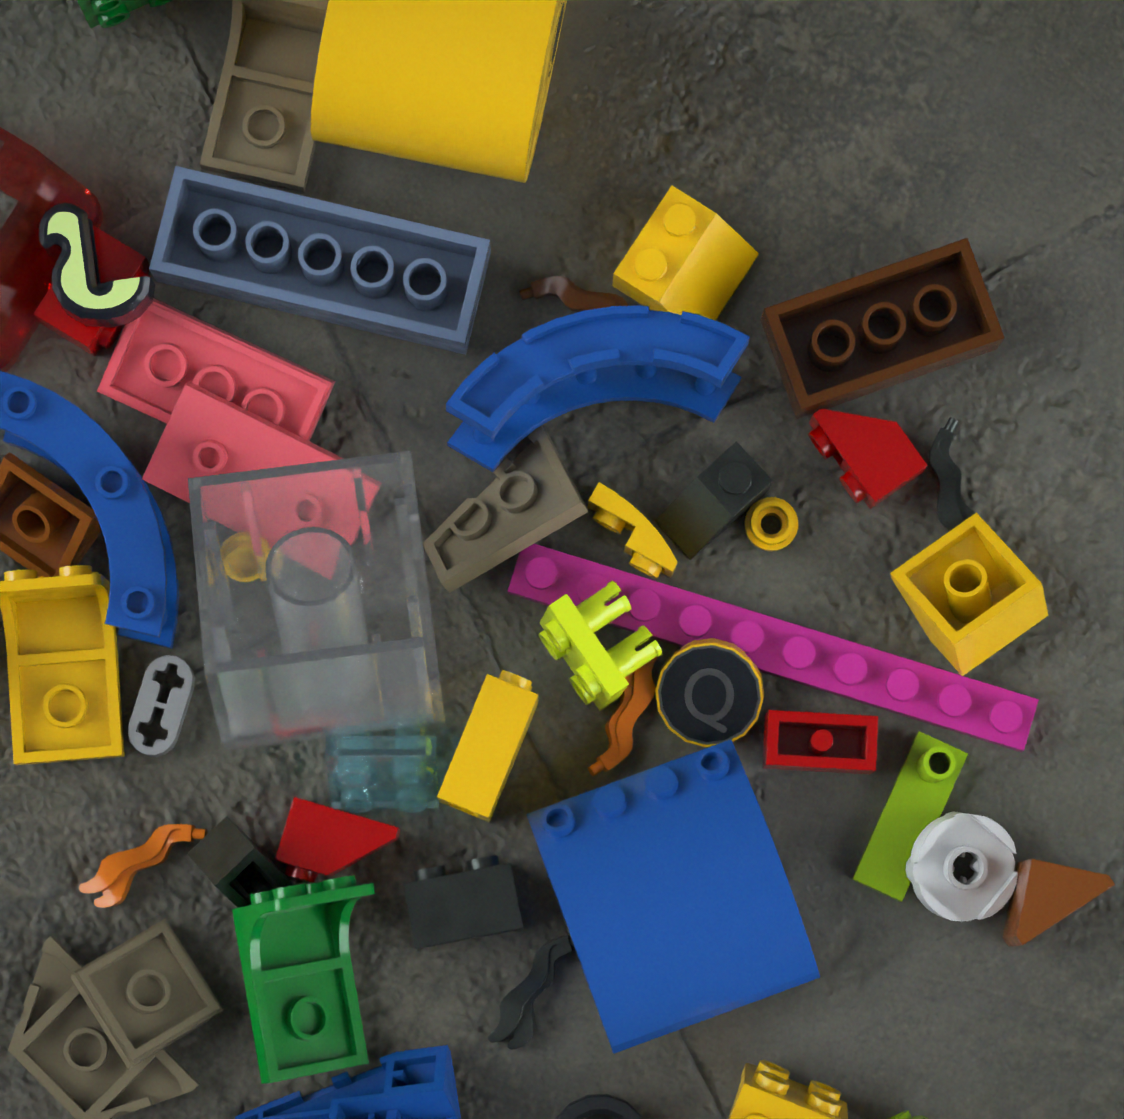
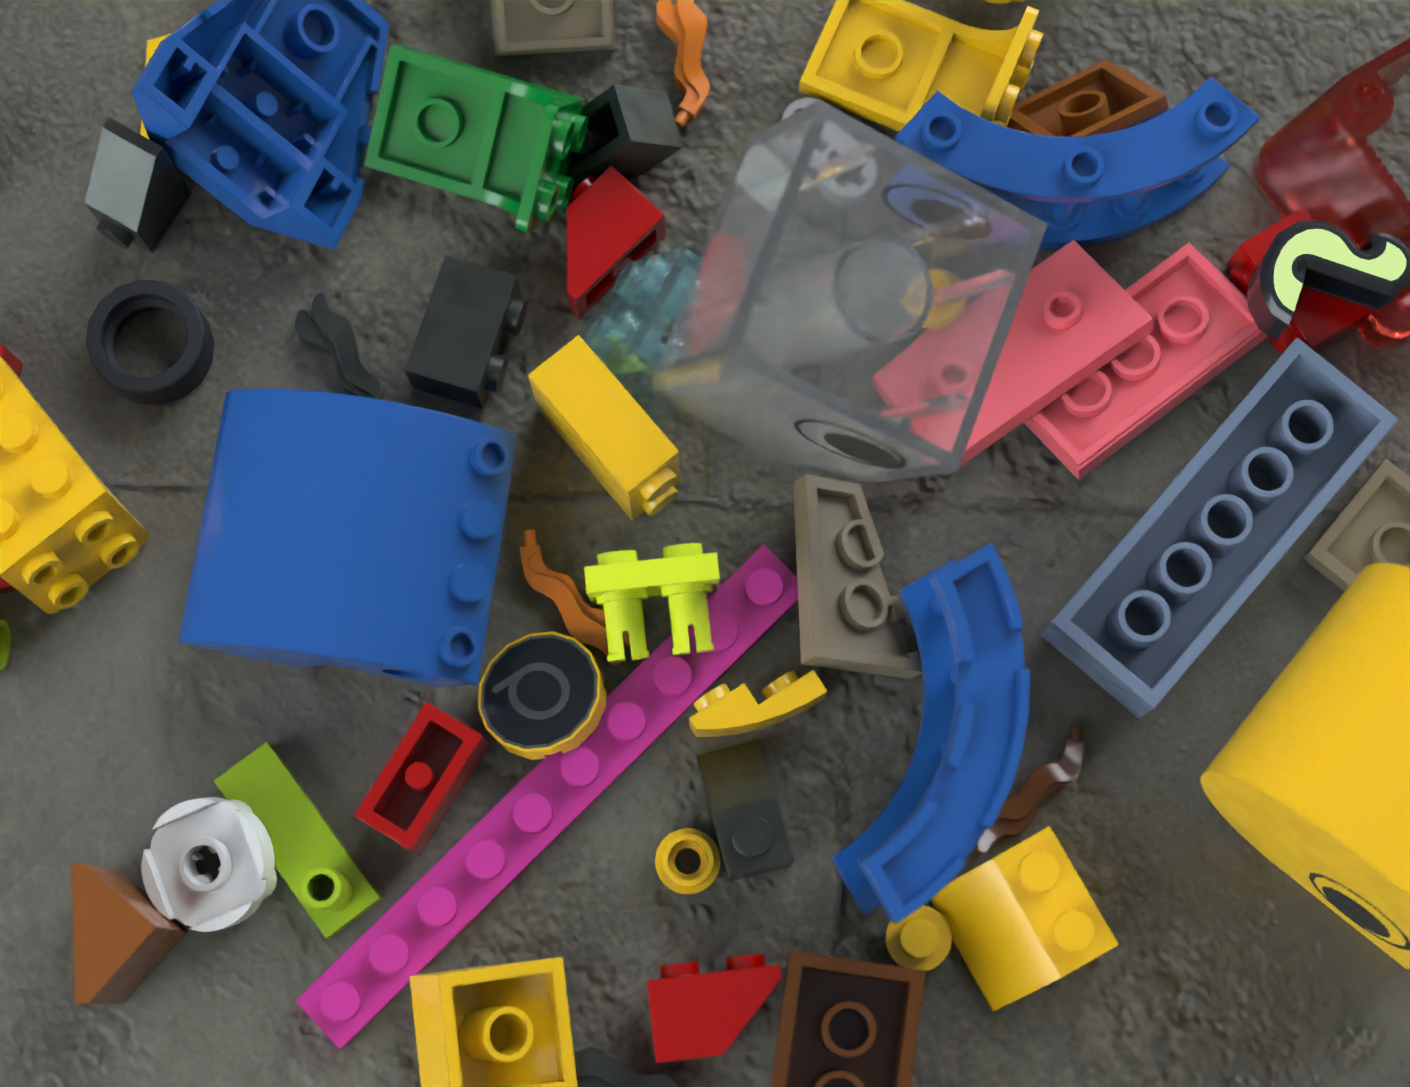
camera: 120 degrees right, 5 degrees down
none -> yellow plate [885,905,952,971]

